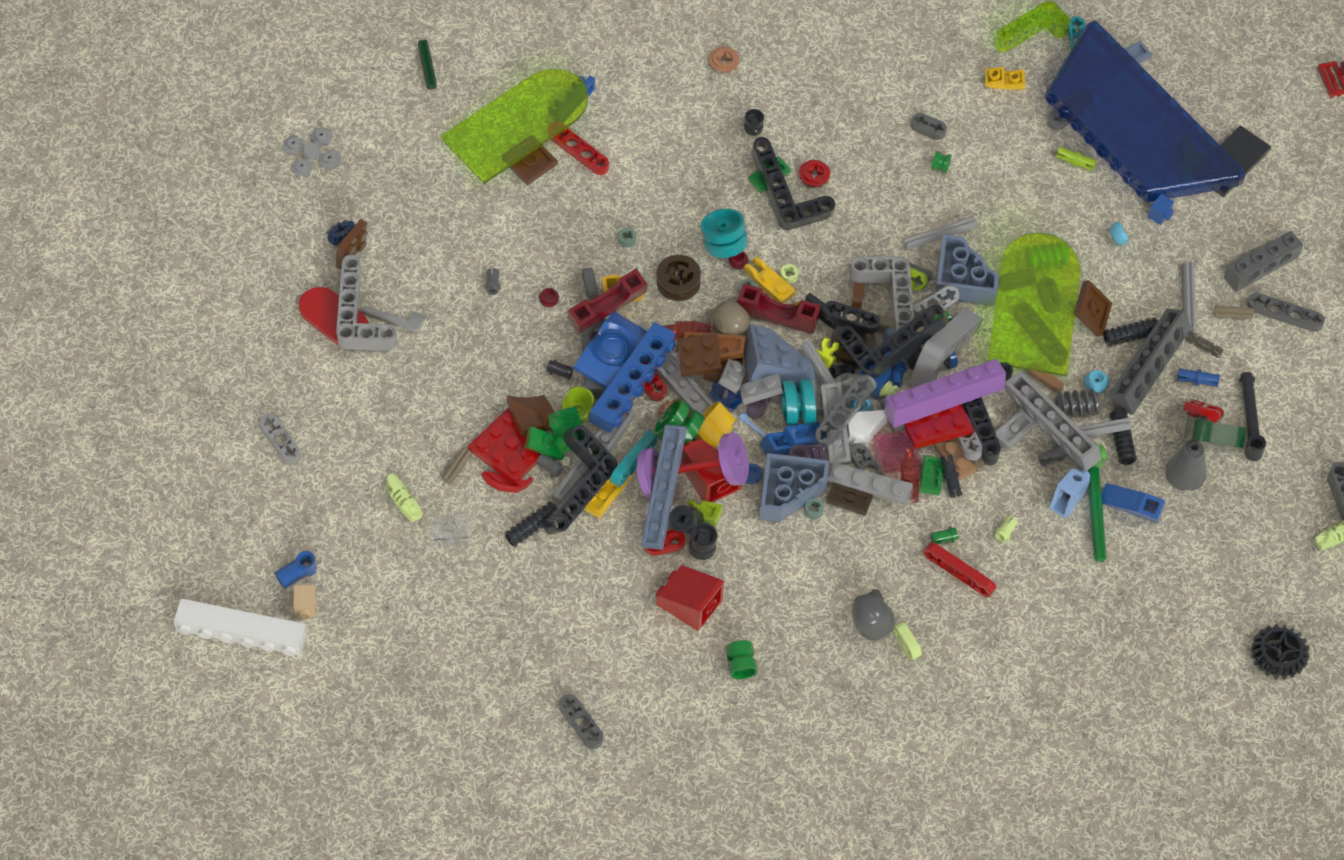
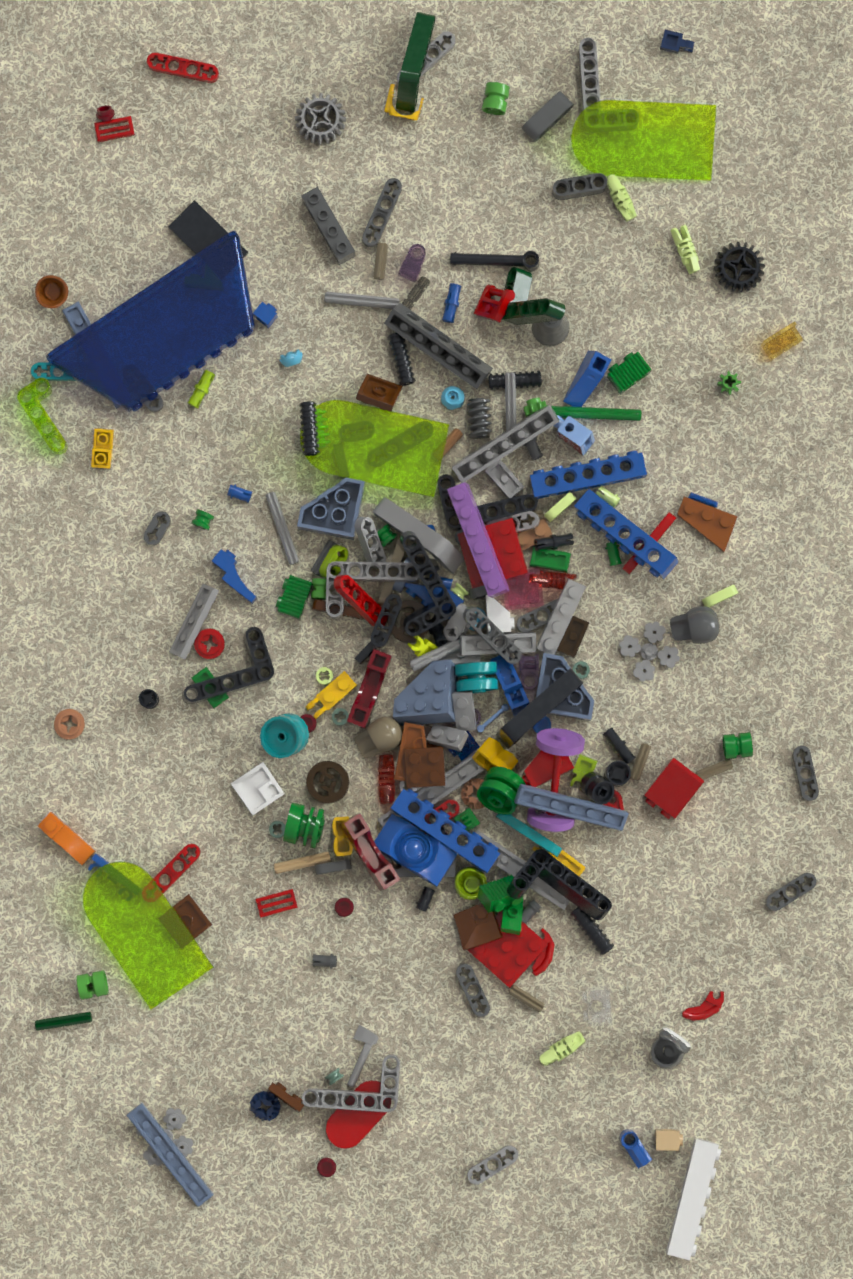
camera: 80 degrees left, 25 degrees up
none -> dark orange helmet [35,275,69,309]
none -> orange slope [38,812,96,865]
none -> bright green wheel [77,970,109,1000]
none -> sand blue tile [126,1102,214,1207]
none -> light grey plate [169,584,219,659]
none -> blue slope [212,549,257,604]
none -> blue pin [227,484,253,503]
none -> white plate [230,762,285,815]
none -> red tile [255,889,298,918]
none -> tan axle [274,852,331,874]
none -> green brick [275,575,312,620]
none -> green wheel [283,802,325,849]
none -> black piece [299,401,320,456]
none -> dark red plate [317,1157,336,1177]
none -> sand green bush [324,1068,344,1085]
none -> red beam [334,575,387,626]
none -> clear purple piece [398,244,426,283]
none -> green tile [454,807,480,832]
none -> dark grey beam [456,964,490,1017]
none -> black beam [496,668,584,749]
none -> blue brick [529,451,647,499]
none -> yellowish green beam [544,492,577,522]
none -> blue brick [574,489,678,579]
none -> black pin [603,727,636,764]
none -> green brick [607,352,652,395]
none -> light grey plant [619,621,680,682]
none -> dark tan axle [630,743,651,781]
none -> dark grey piece [650,1028,691,1069]
none -> yellowish green hinge [671,225,700,274]
none -> dark orange wing [677,497,738,553]
none -> red piece [682,991,724,1021]
none -> blue piece [688,492,718,508]
none -> dark tan axle [695,759,733,780]
none -> bright green gear [717,371,741,396]
none -> clear yellow panel [761,321,803,361]
none -> dark grey beam [792,746,819,801]

